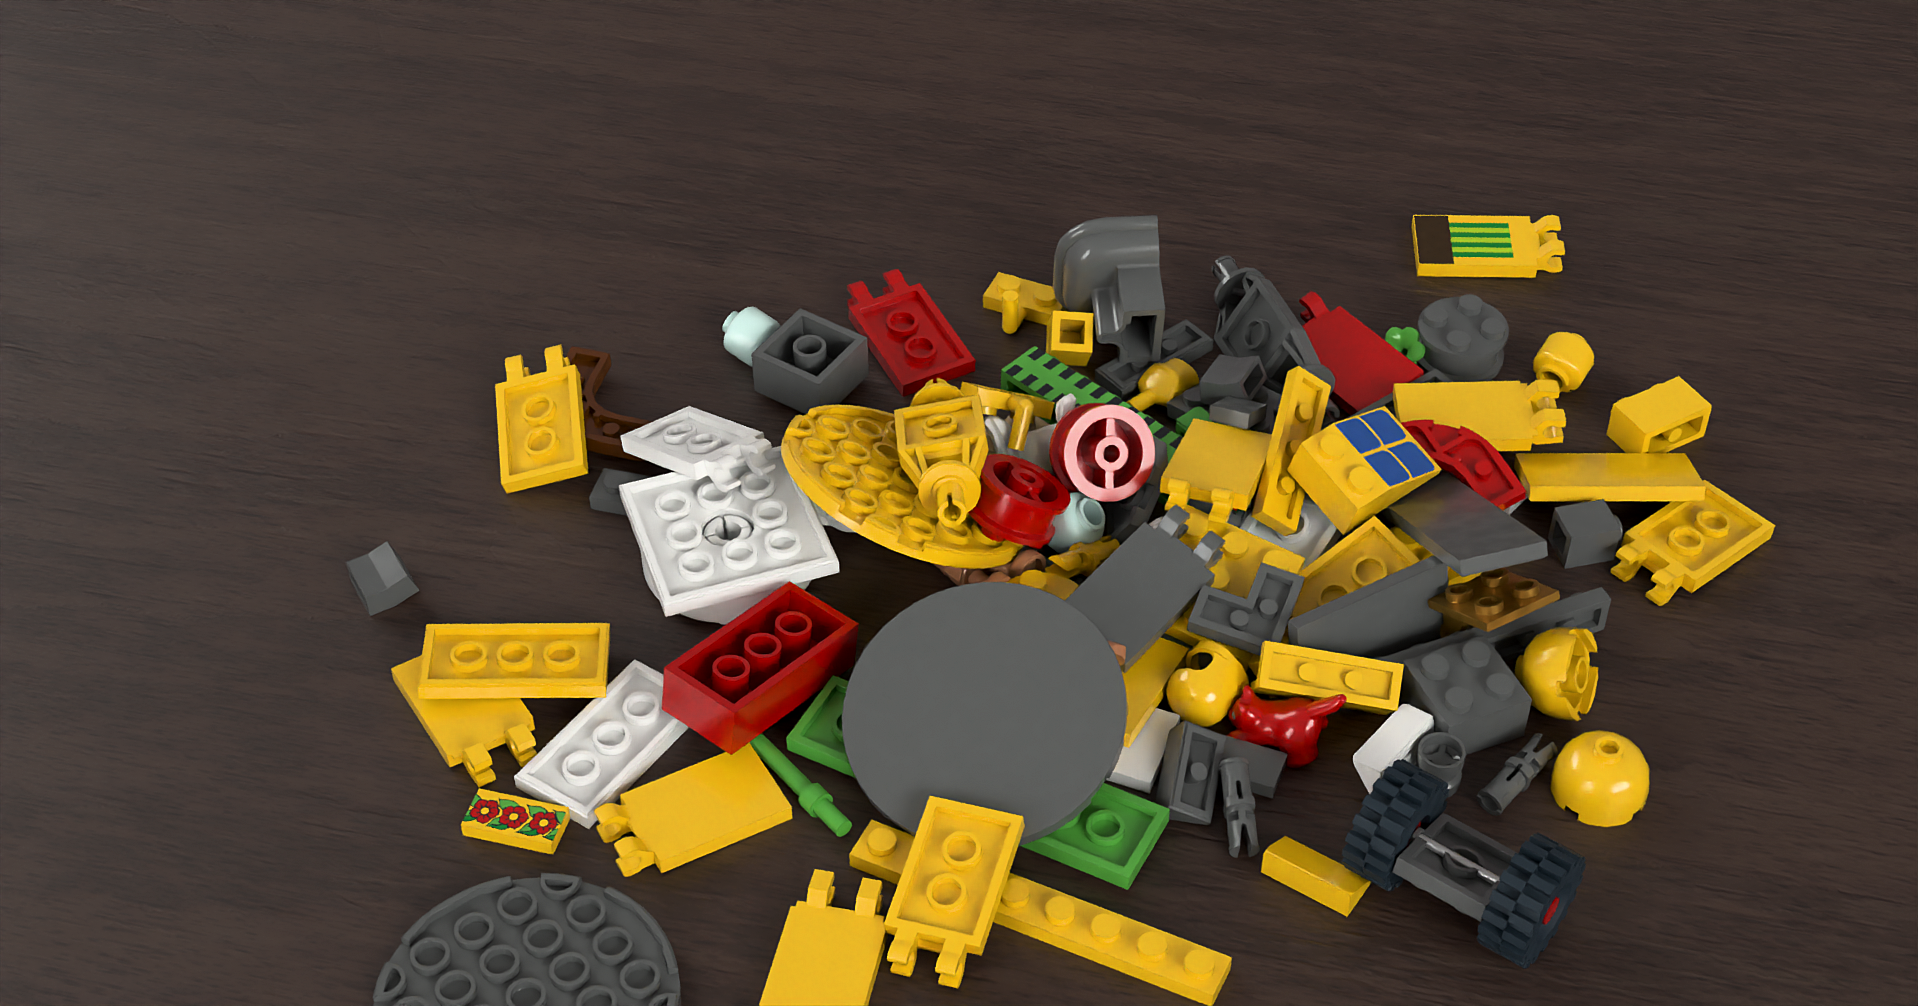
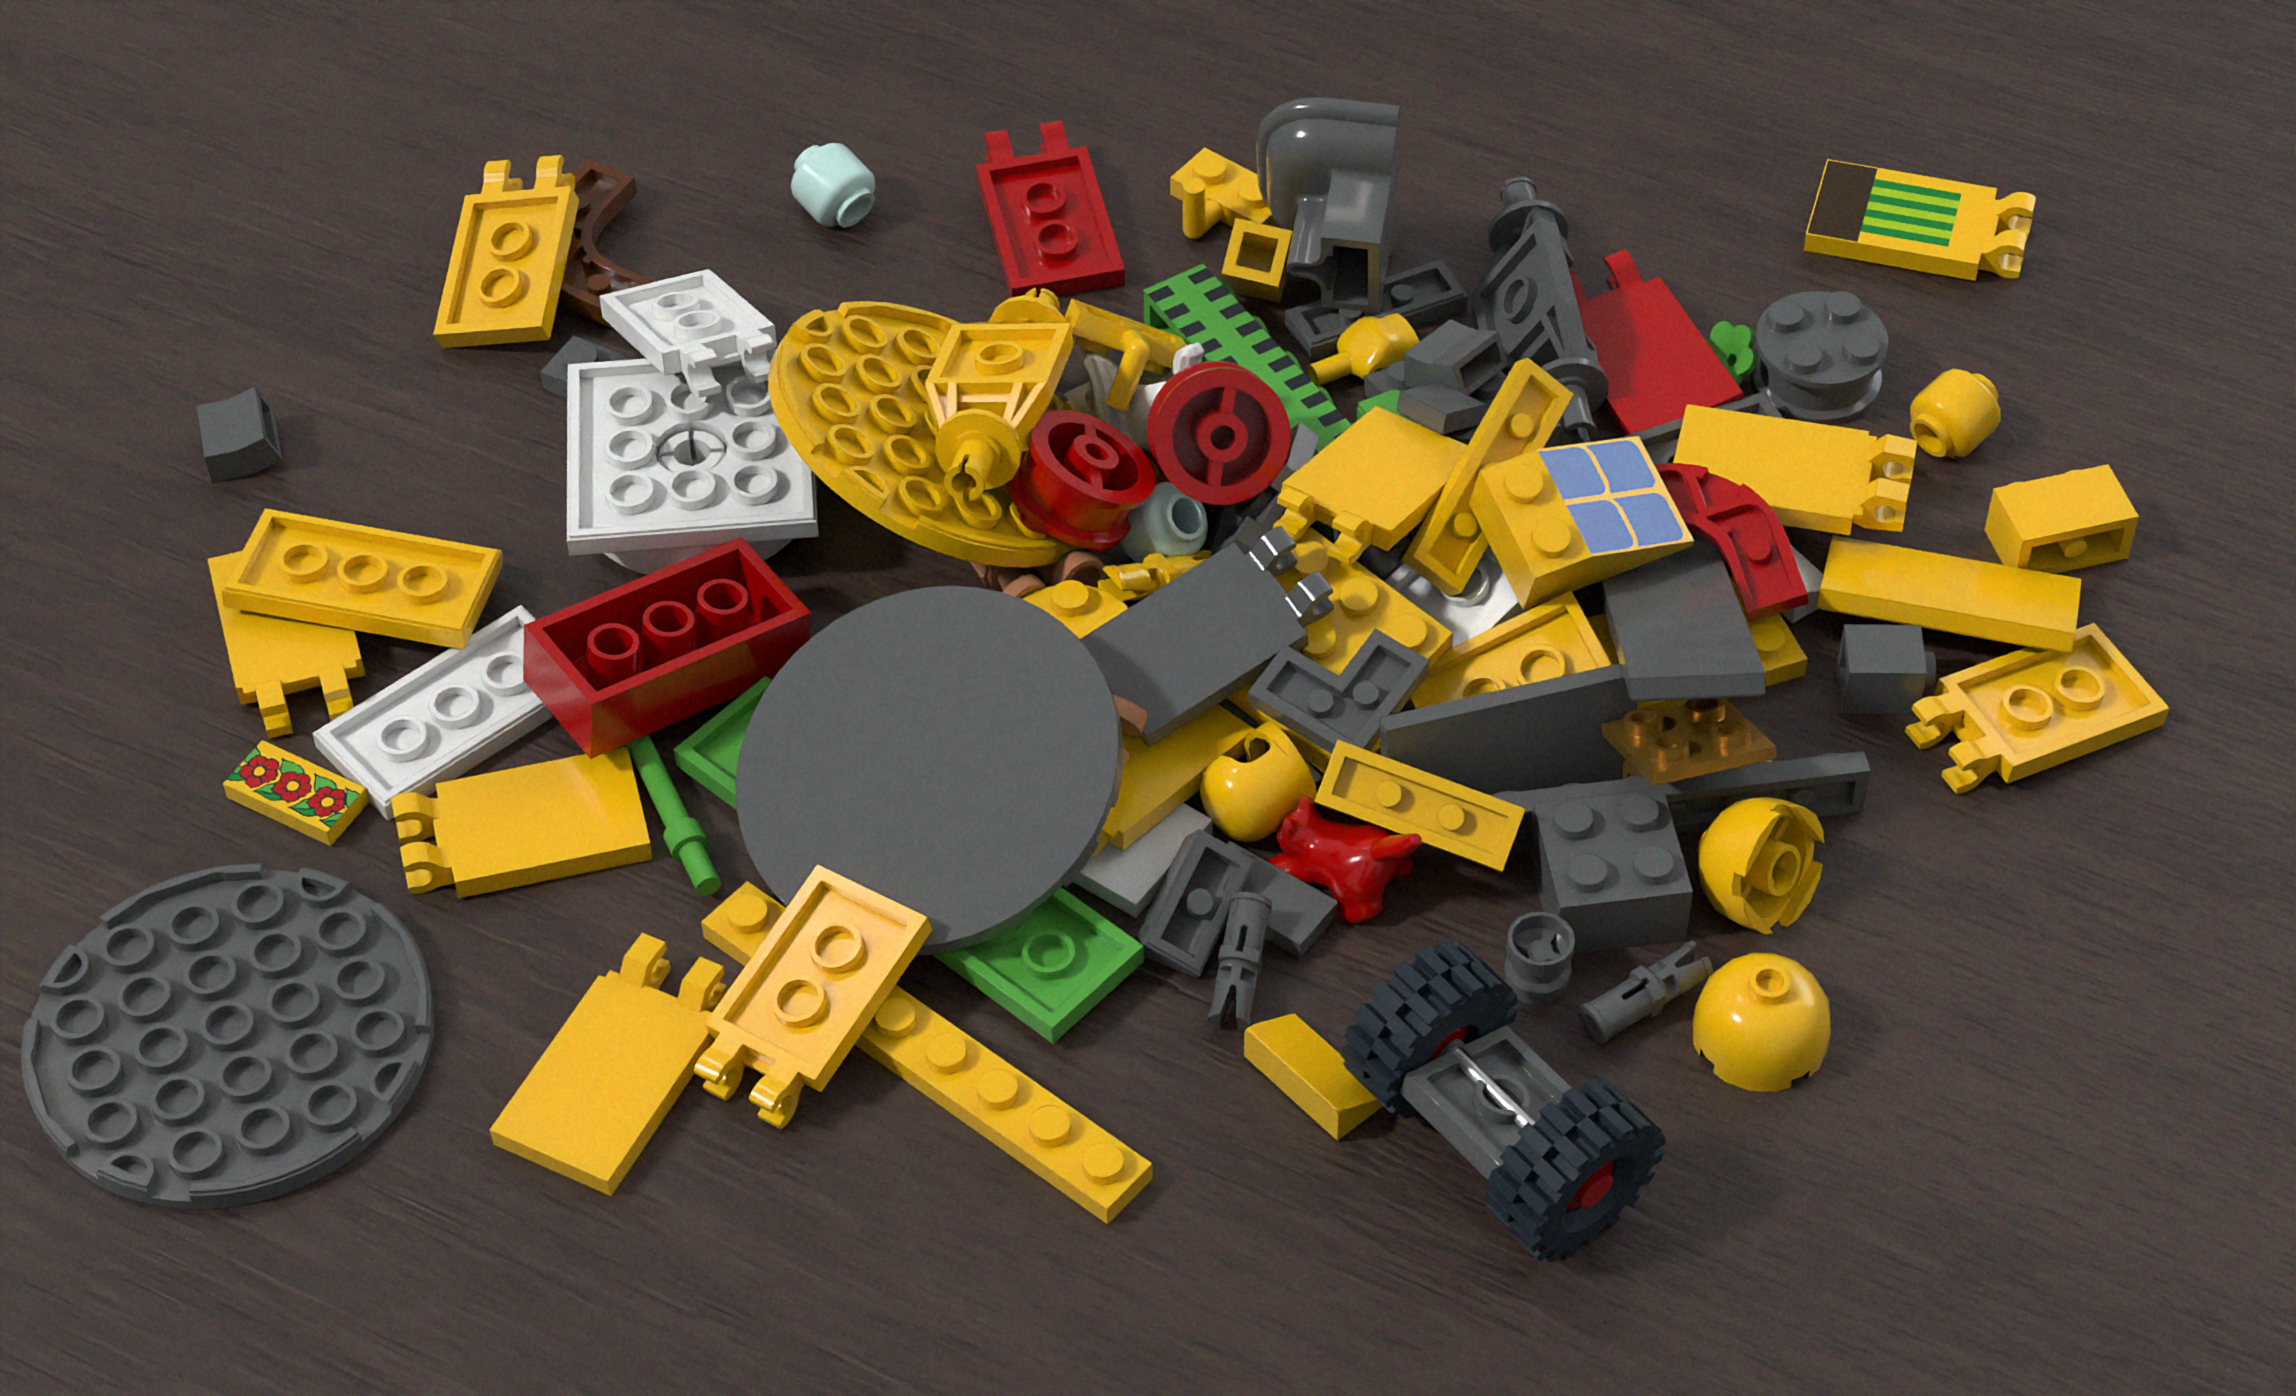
camera: 15 degrees right, 5 degrees up
dark grey brick [751,308,869,414] -> none
white slope [1353,704,1434,794] -> none

